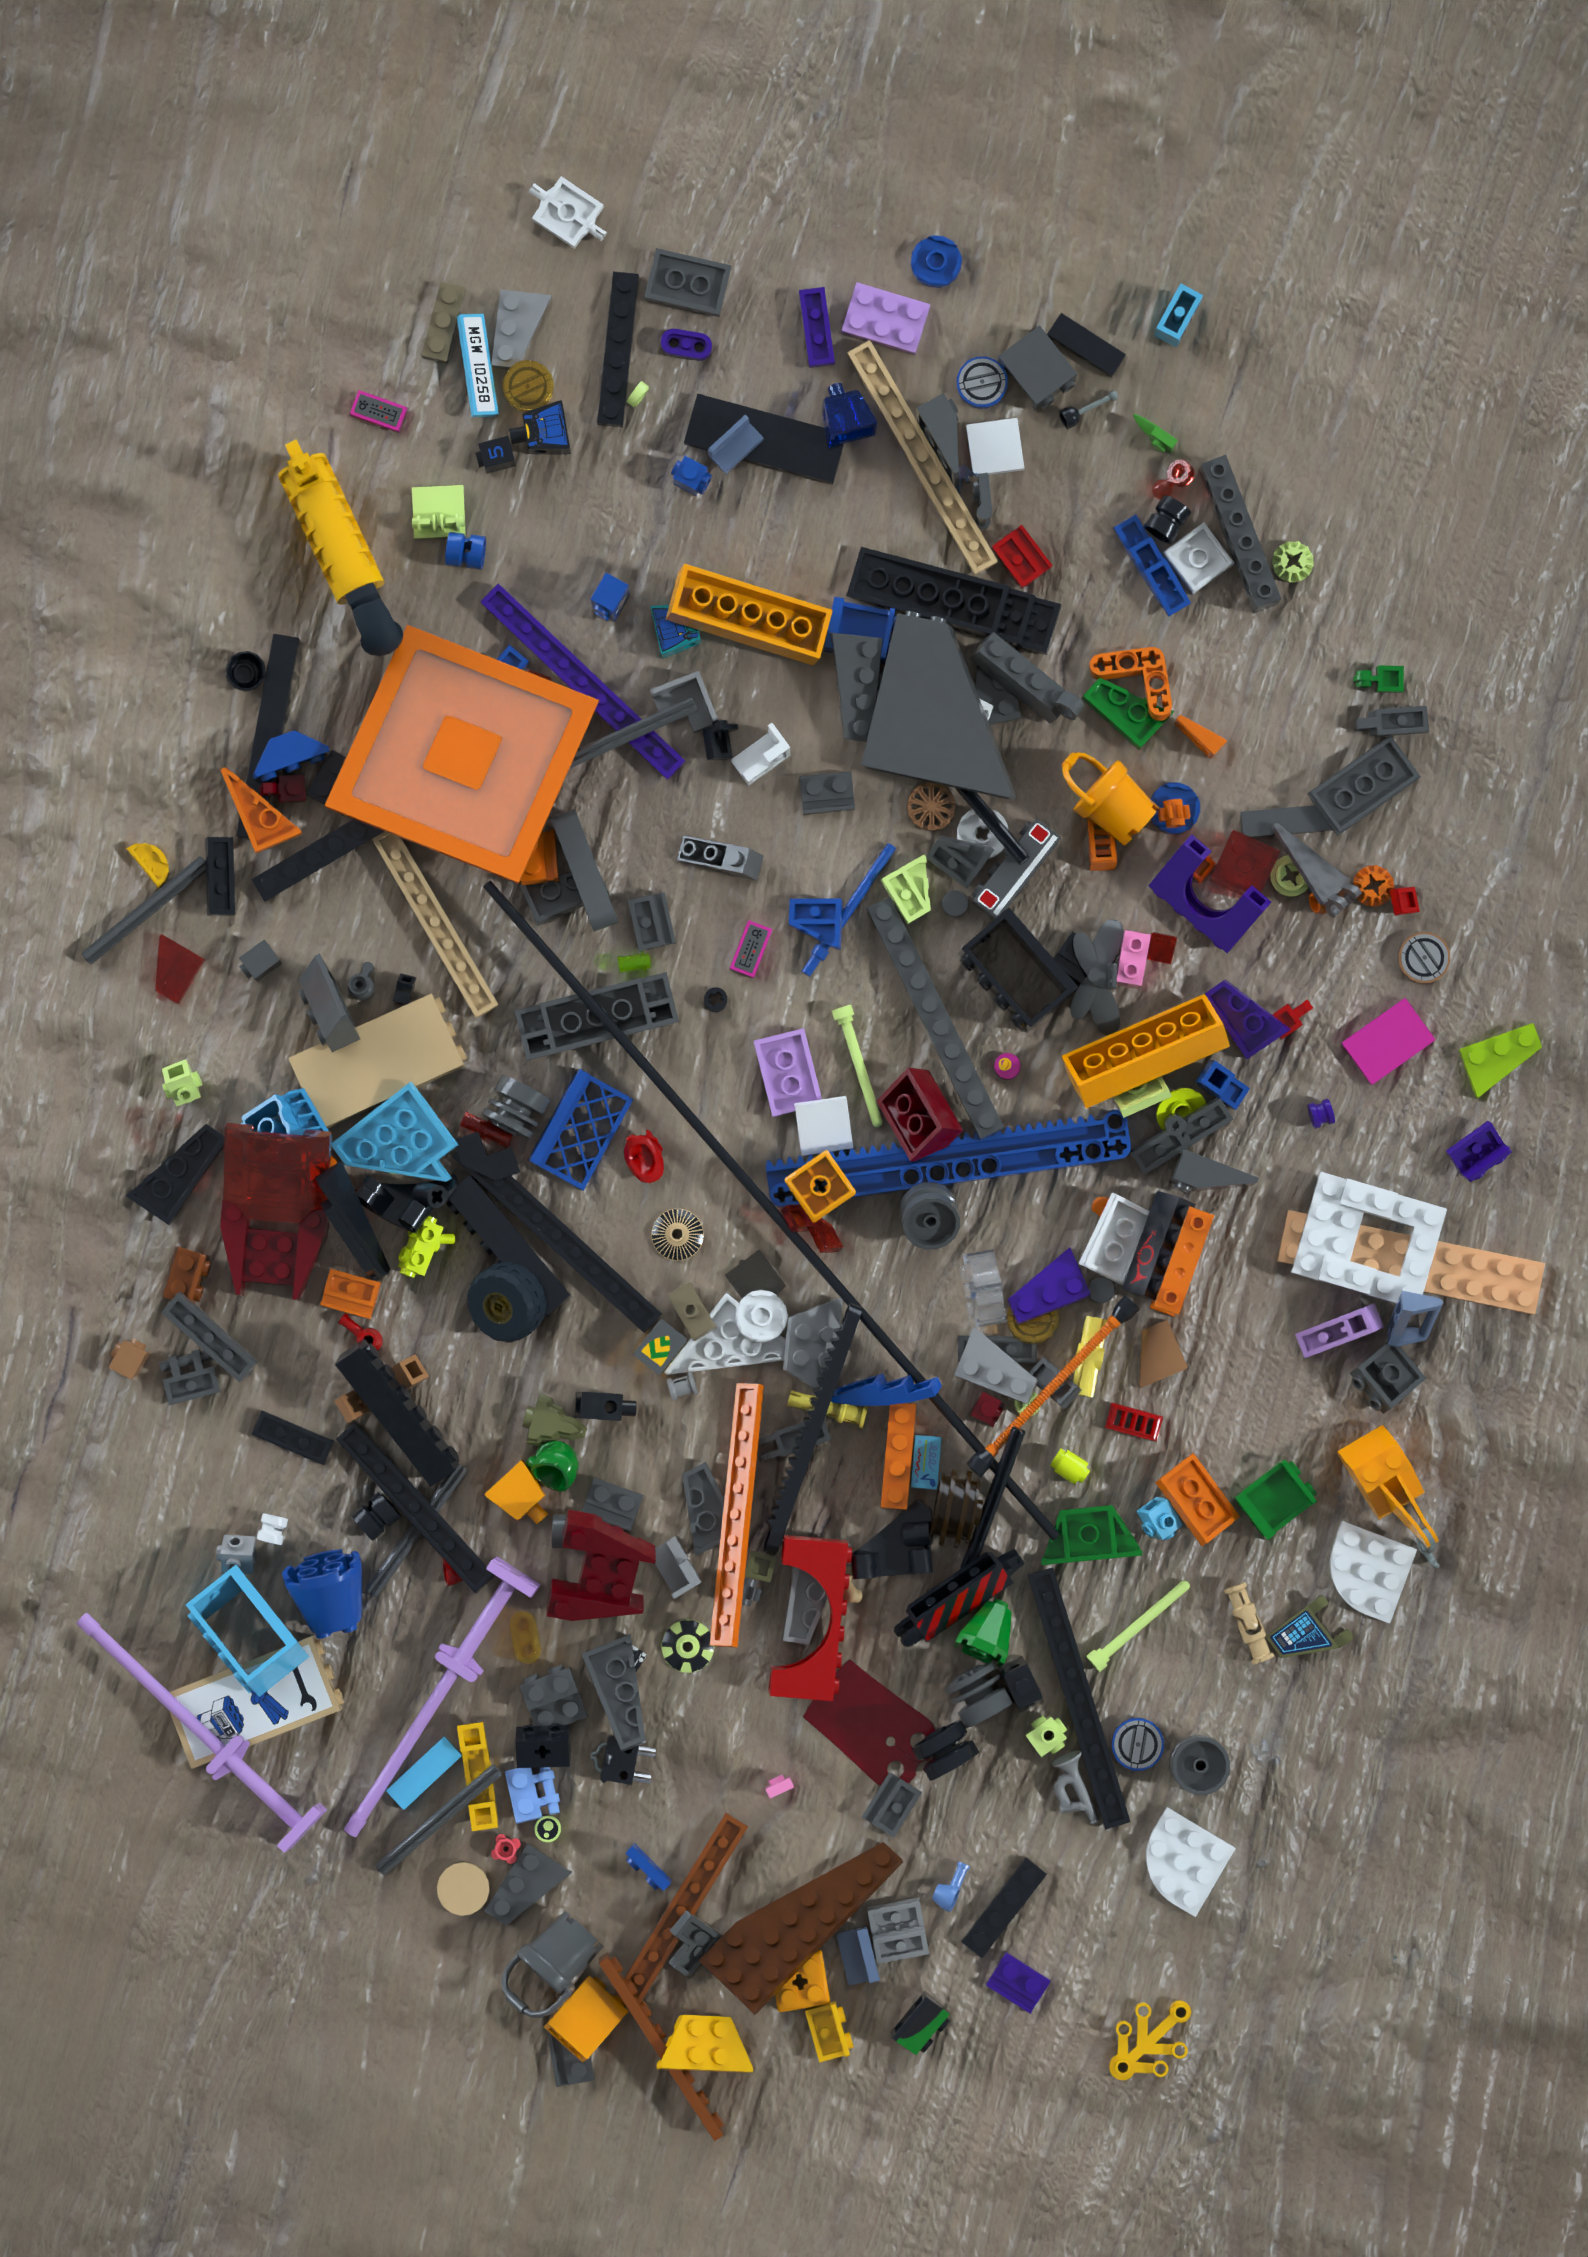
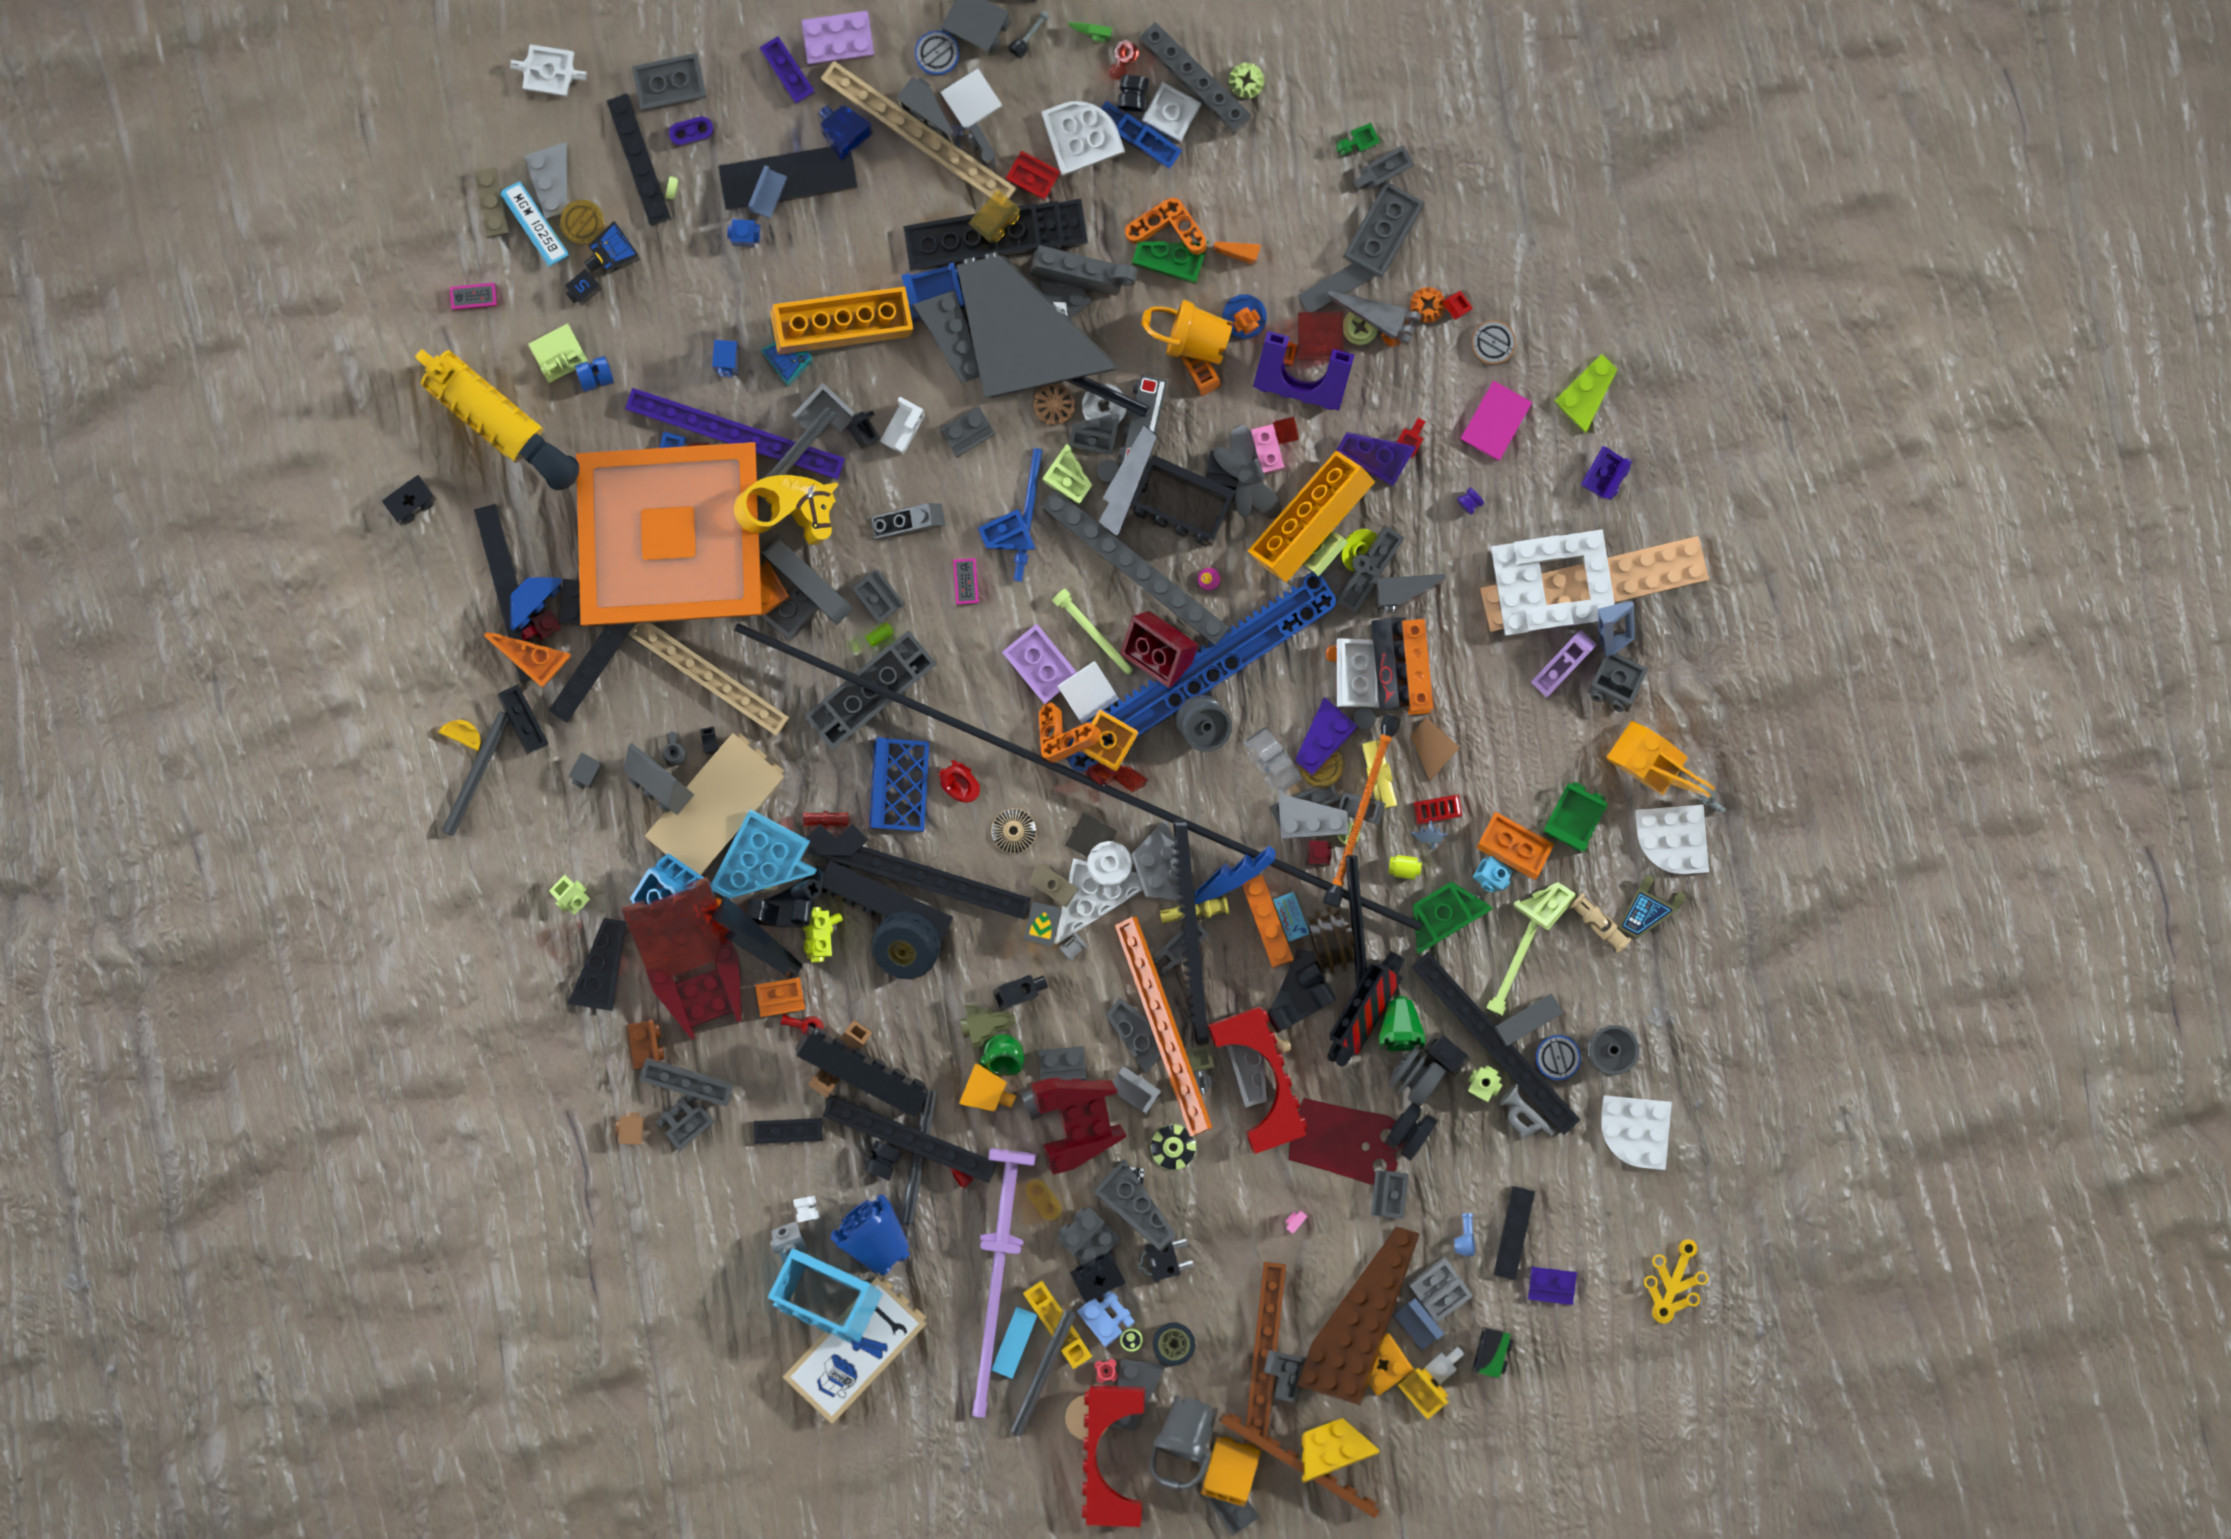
camera: 25 degrees left, 0 degrees up
lavender piece [76,1613,327,1853] -> none
clear red wing [155,934,205,1005] -> none
black hair [225,651,266,692] -> none
dark grey wheel [482,1074,551,1139] -> none
blue plate [625,1843,672,1891] -> none
black bush [704,987,727,1012] -> none
blue brick [1195,1060,1250,1110] -> none
none -> black brick [382,475,436,525]
none -> yellow animal [734,475,838,545]
none -> clear yellow brick [968,189,1021,244]
none -> orange beam [1039,702,1101,763]
none -> white plate [1041,101,1125,176]
none -> red arch [1082,1385,1145,1527]
none -> wedge [1098,426,1157,535]
none -> wheel [1153,1322,1196,1366]
none -> sand blue piece [1411,820,1447,849]
none -> white plate [1425,1347,1464,1384]
none -> dark grey tile [1494,993,1563,1047]
none -> yellowish green wing [1513,882,1576,930]

